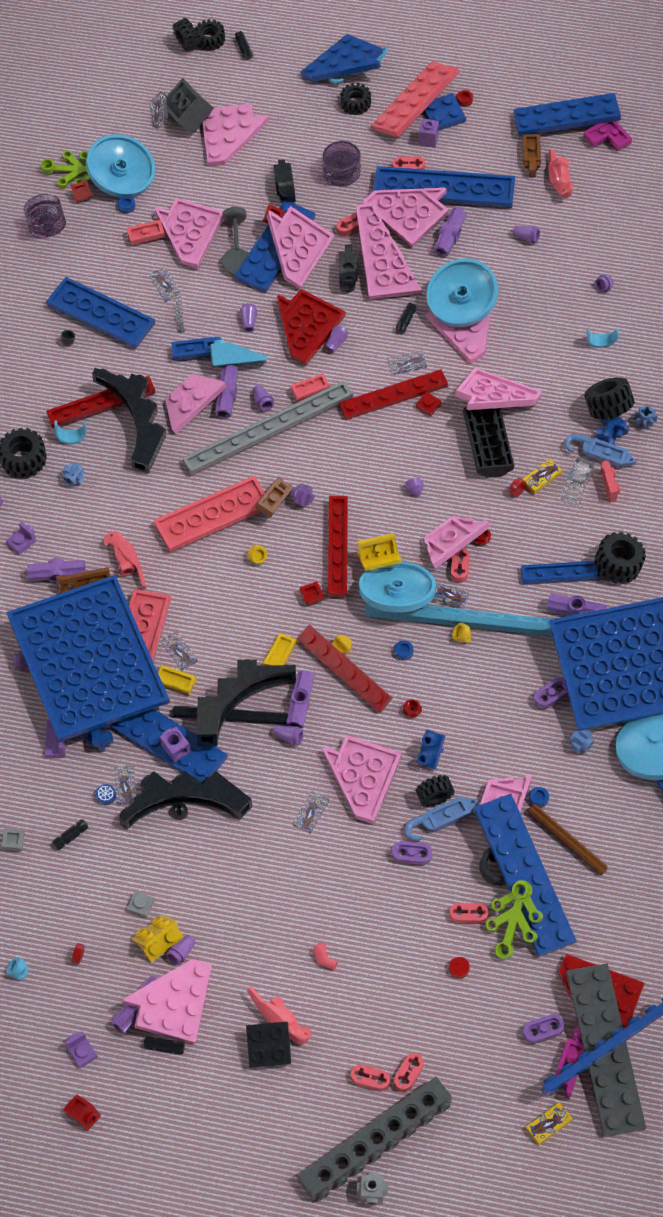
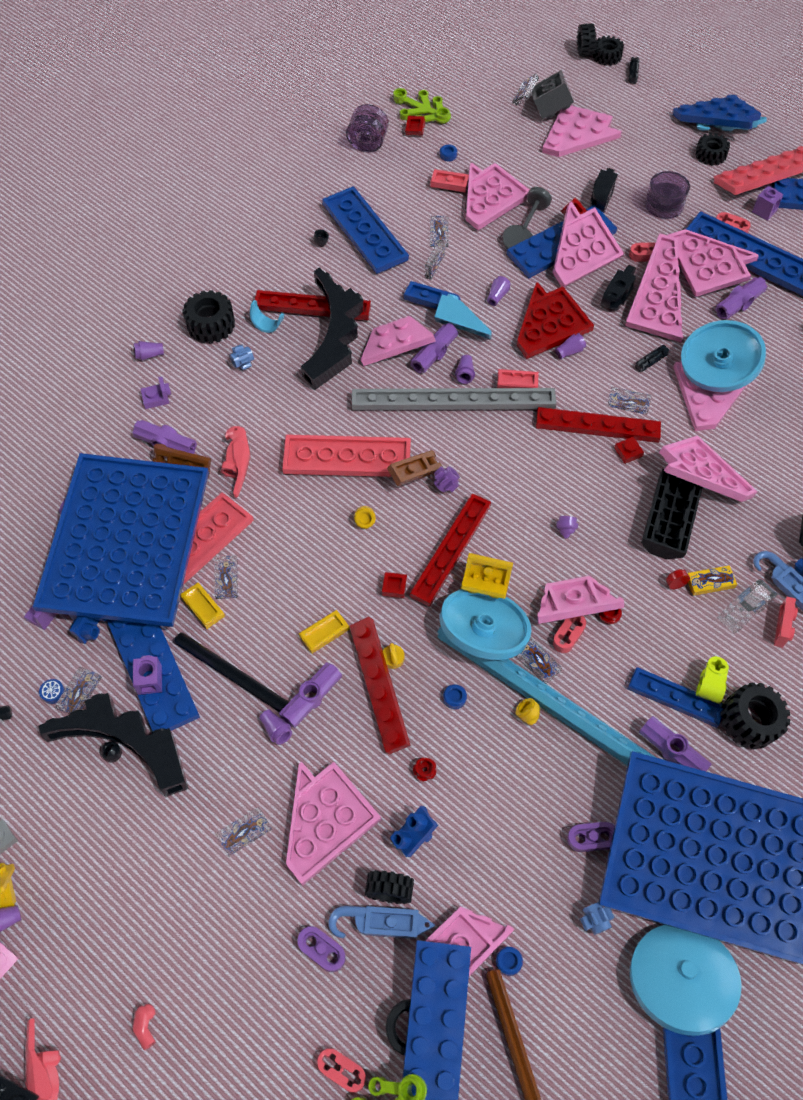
camera: 25 degrees right, 0 degrees up
medium azure dish [86,134,155,198] -> none
black arch [197,659,296,747] -> none
none -> neon yellow piece [696,656,729,704]

